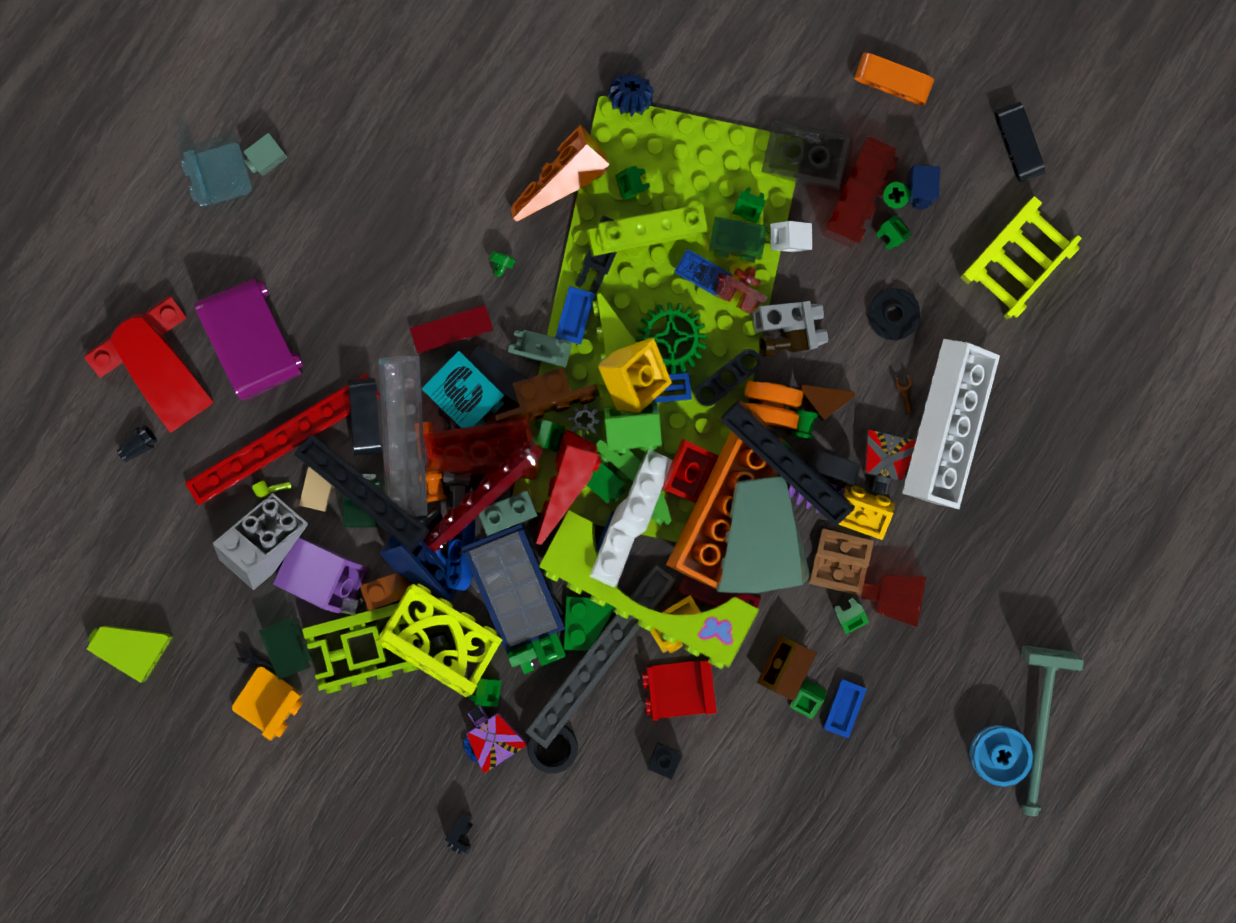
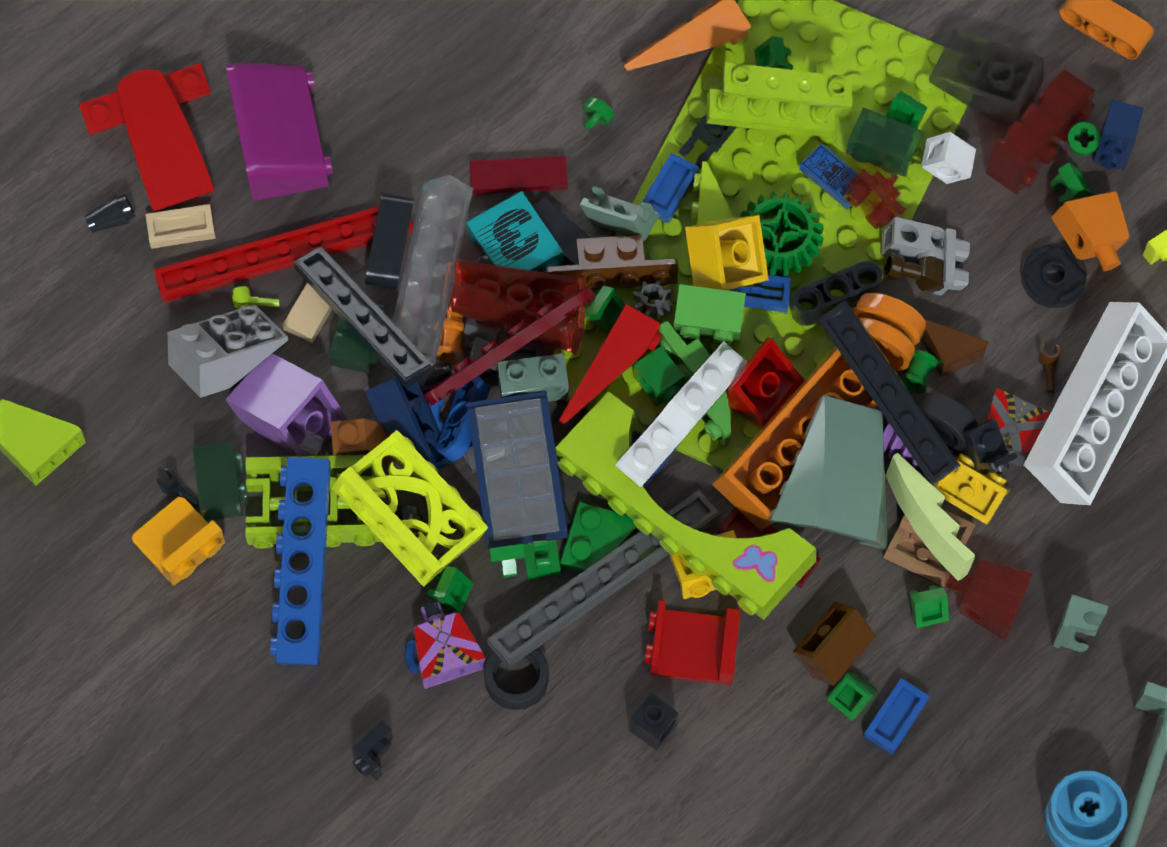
camera: 15 degrees right, 20 degrees down
none -> tan tile [146,204,216,249]
none -> blue brick [270,457,331,666]
none -> yellowish green slope [886,453,975,581]
none -> black bracket [963,419,1019,473]
none -> orange torso [1051,191,1129,271]
none -> sand green hinge [1053,594,1108,652]

